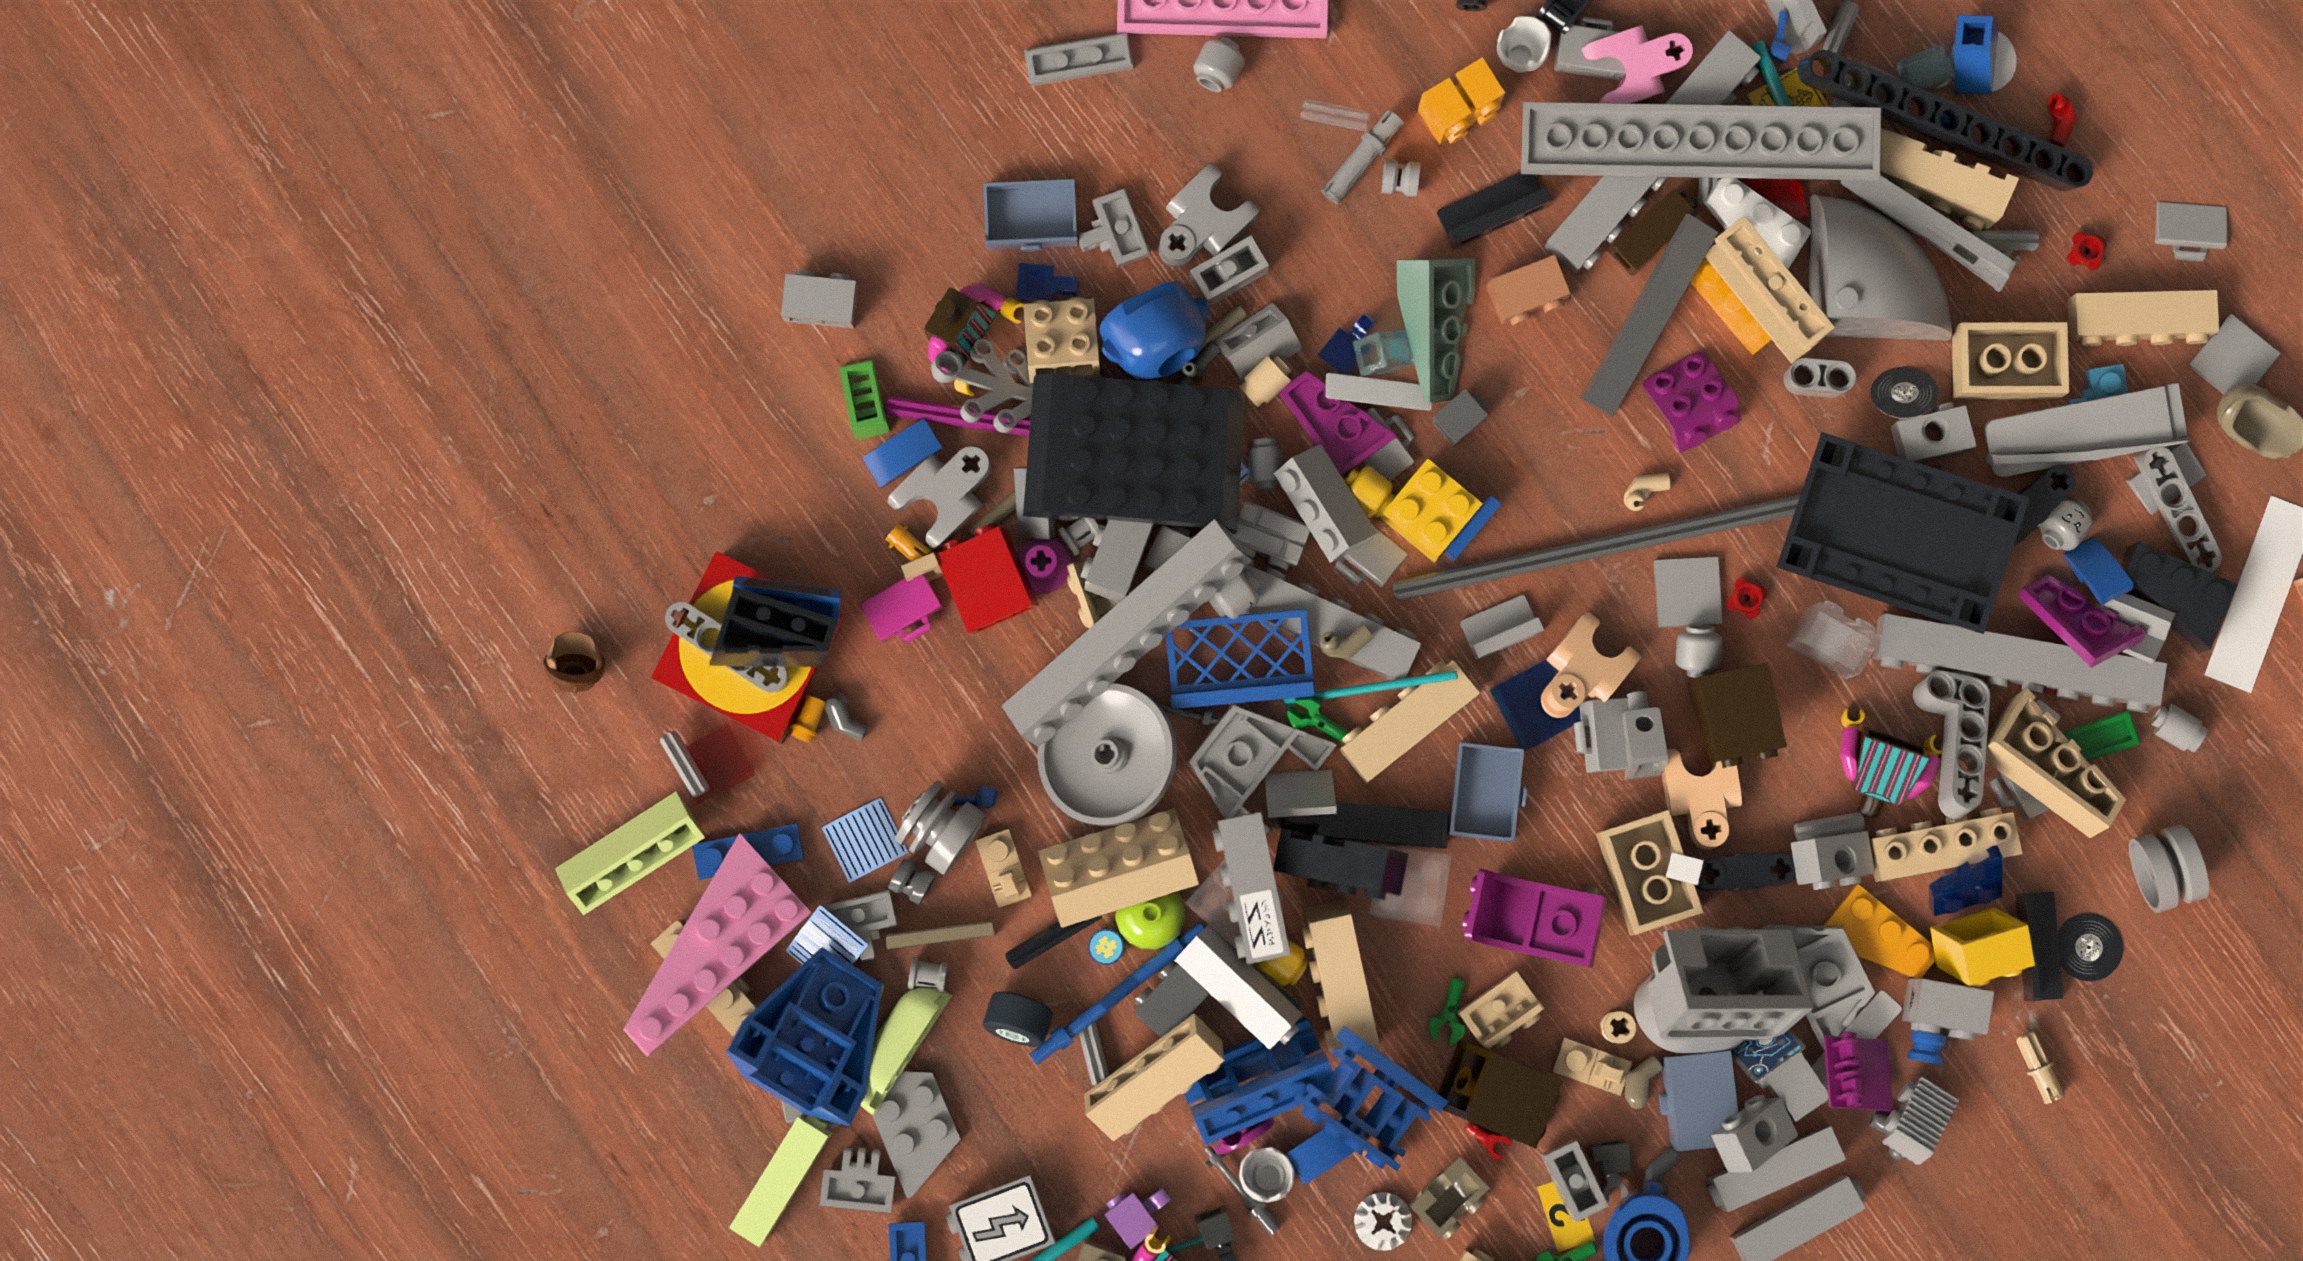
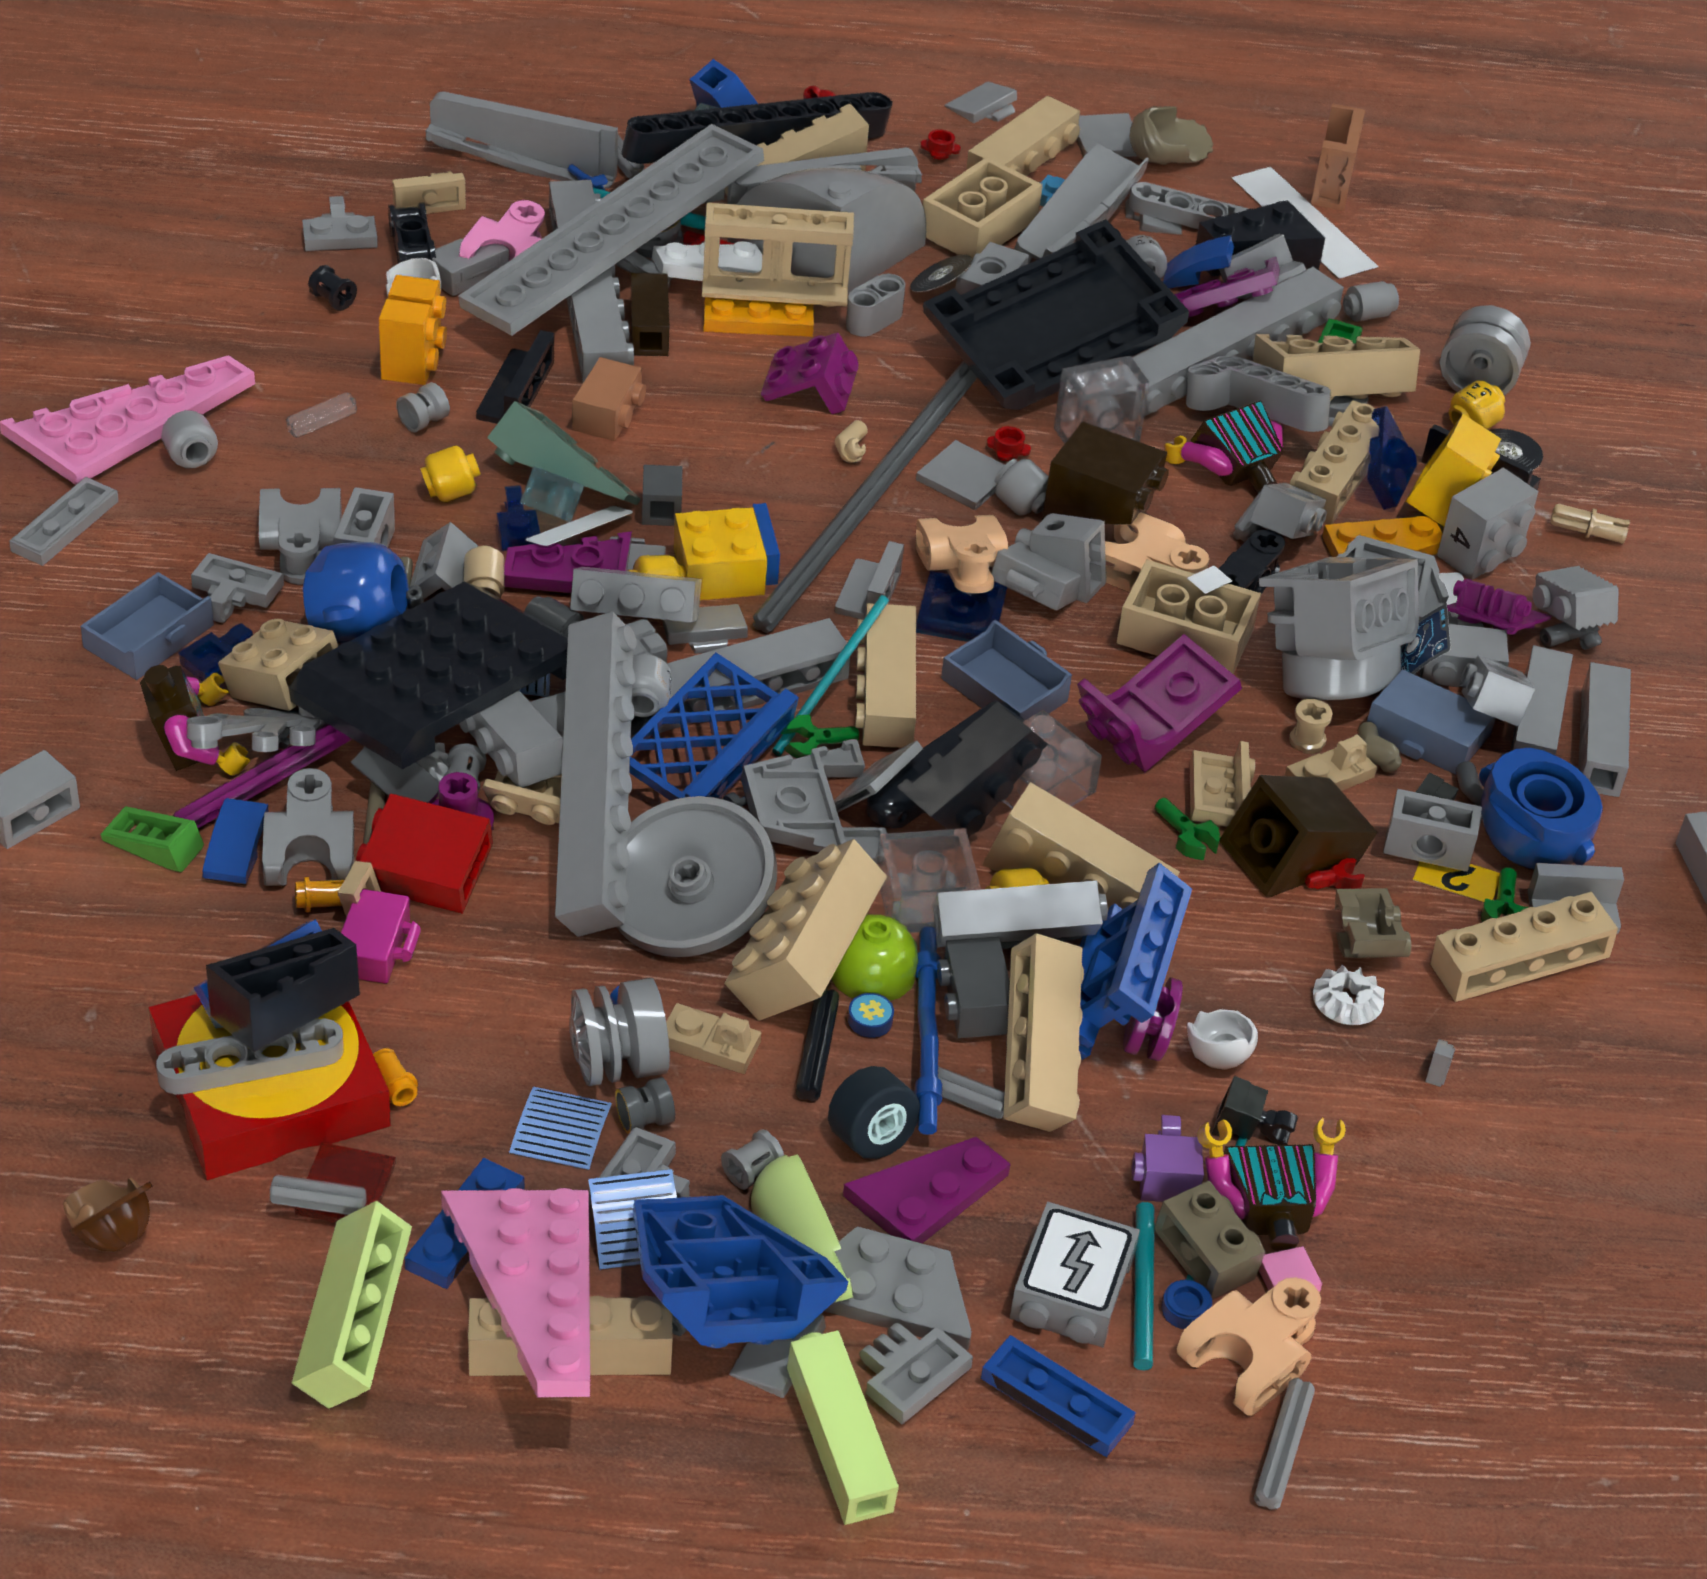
camera: 55 degrees left, 40 degrees down
dark grey arm [825,692,868,741] -> none
dark tan tile [886,921,995,949] -> none
dark grey piece [1204,1145,1281,1236] -> none
light grey brick [1212,812,1290,964] -> none
blue slope [1285,1115,1366,1185] -> none
blue fence [1294,1026,1448,1171] -> none
dark tan arm [1319,625,1374,659] -> none
light grey pin [1321,109,1404,205] -> none
dark grey tile [1580,214,1718,417] -> none
blue wheel [1907,1030,1948,1065] -> none
none -> yellow head [420,445,481,502]
none -> magenta wing [843,1137,1010,1243]
none -> yellow head [1449,380,1505,430]

